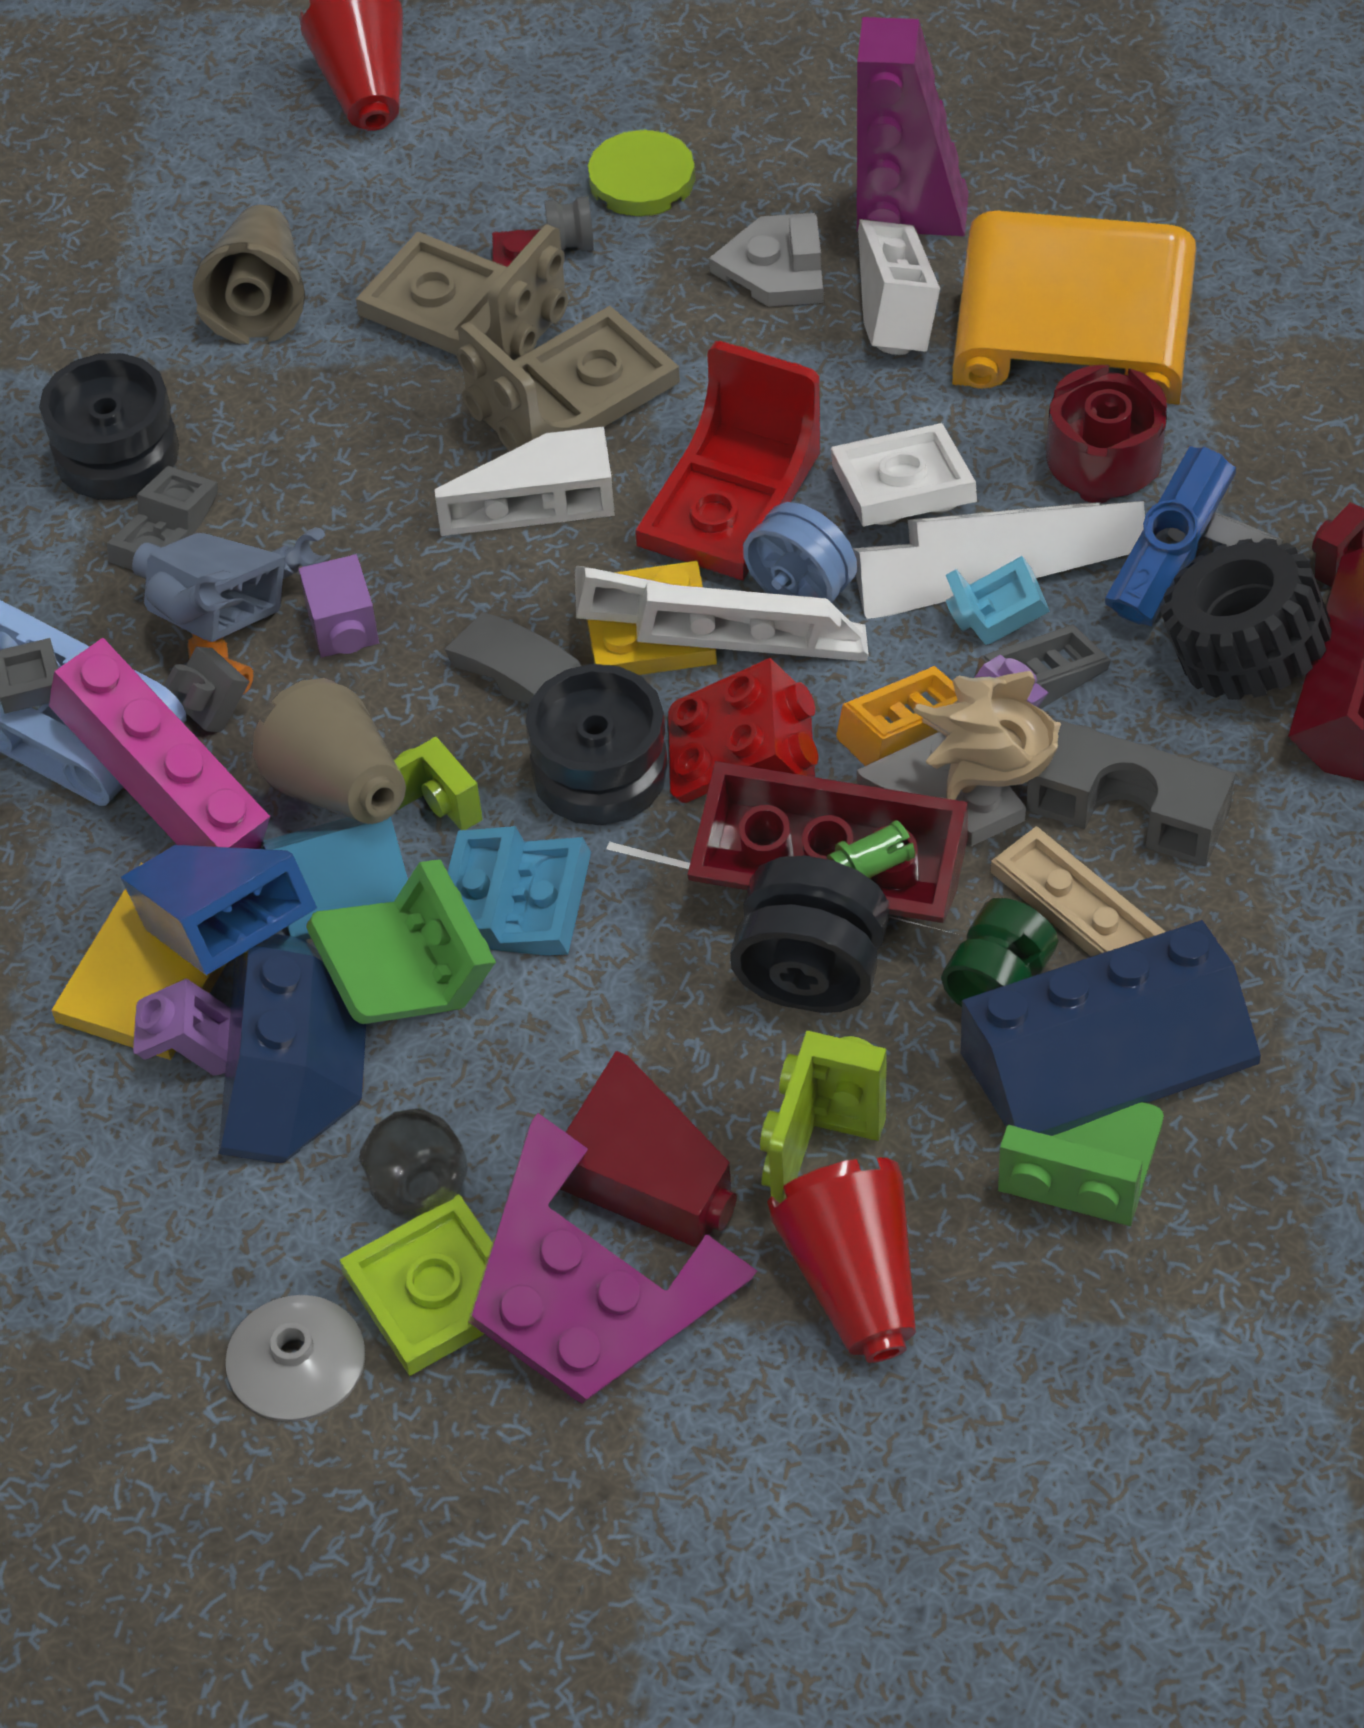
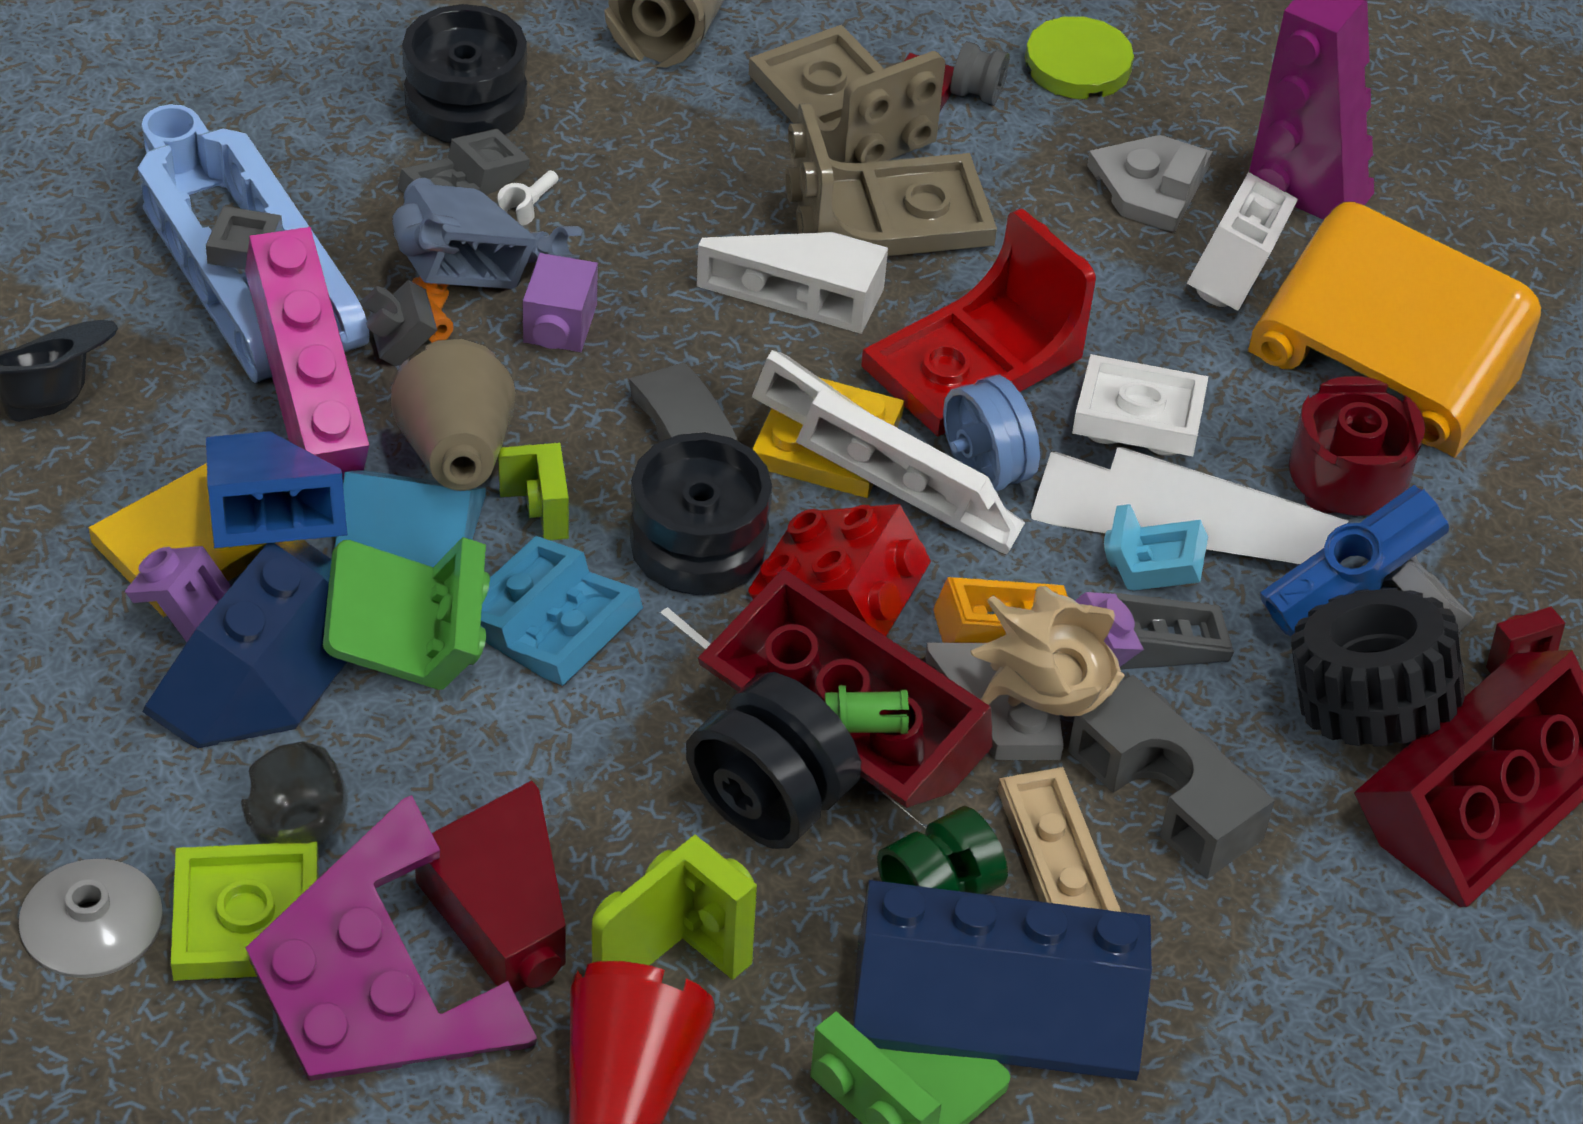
camera: 20 degrees right, 5 degrees down
none -> white hand [498,170,558,226]

